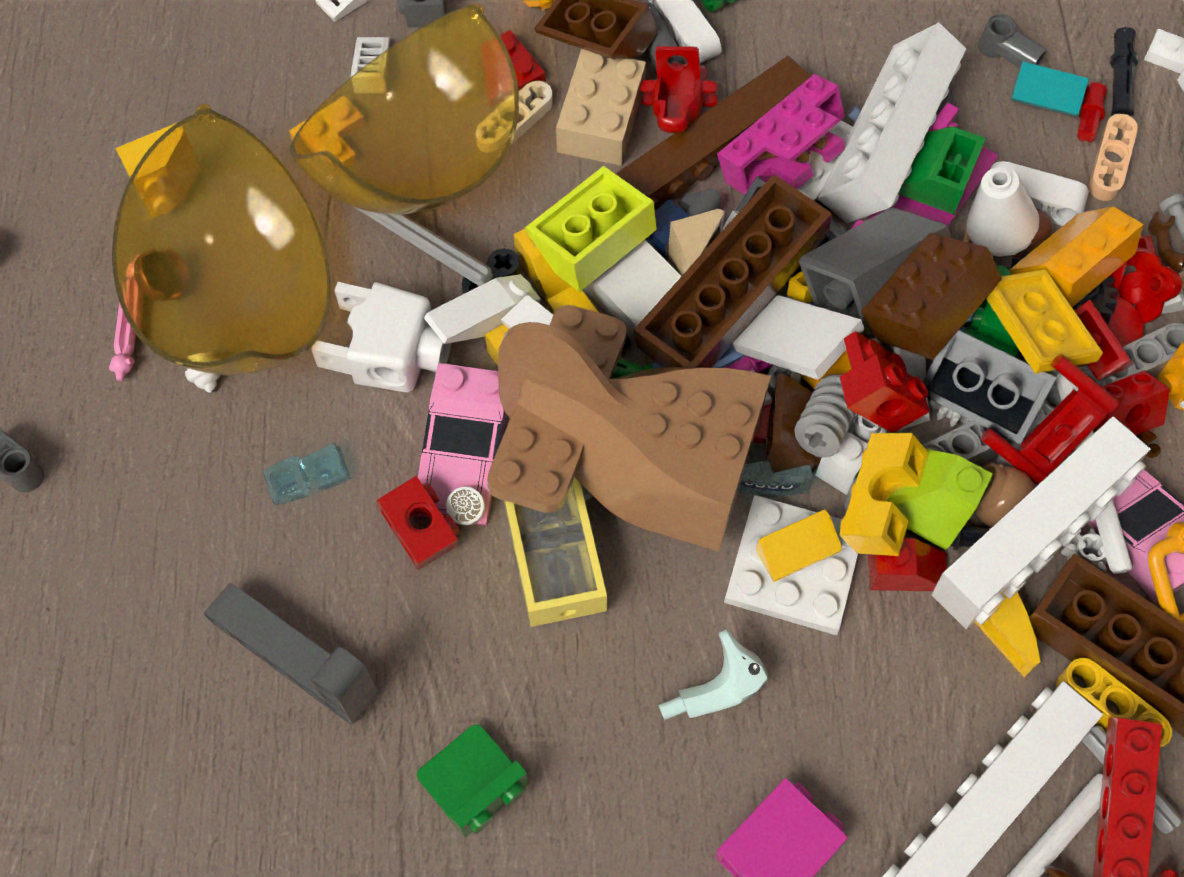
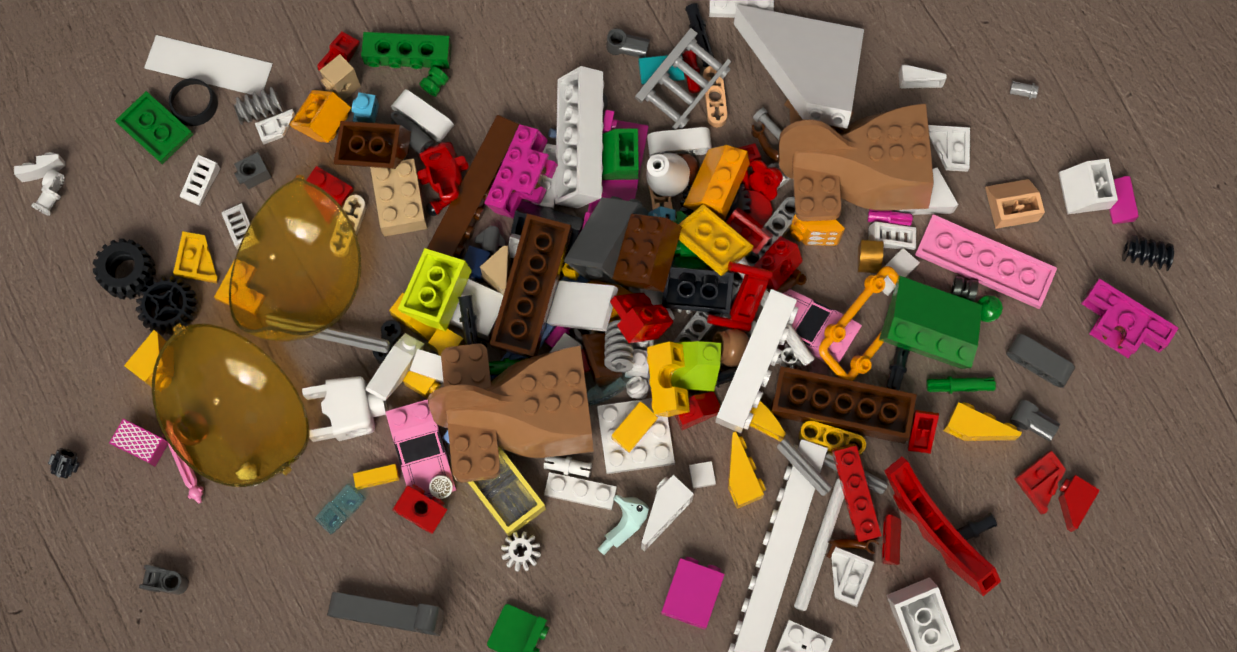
camera: 25 degrees left, 10 degrees up
none -> black tyre [93,238,156,300]
none -> dark pink panel [109,419,168,467]
none -> black gear [136,276,198,336]
none -> yellow wing [173,231,218,283]
none -> yellow piece [353,464,400,490]
none -> red piece [426,200,451,216]
none -> black pin [458,295,479,345]
none -> white gear [501,531,541,572]
none -> white pin [544,456,592,477]
none -> white plate [544,472,617,510]
none -> white plate [626,376,649,399]
none -> light grey fence [635,28,731,130]
none -> white slope [641,475,694,552]
none -> white tile [689,461,716,489]
none -> yellow slope [728,432,766,509]
none -> light grey axle [777,439,832,496]

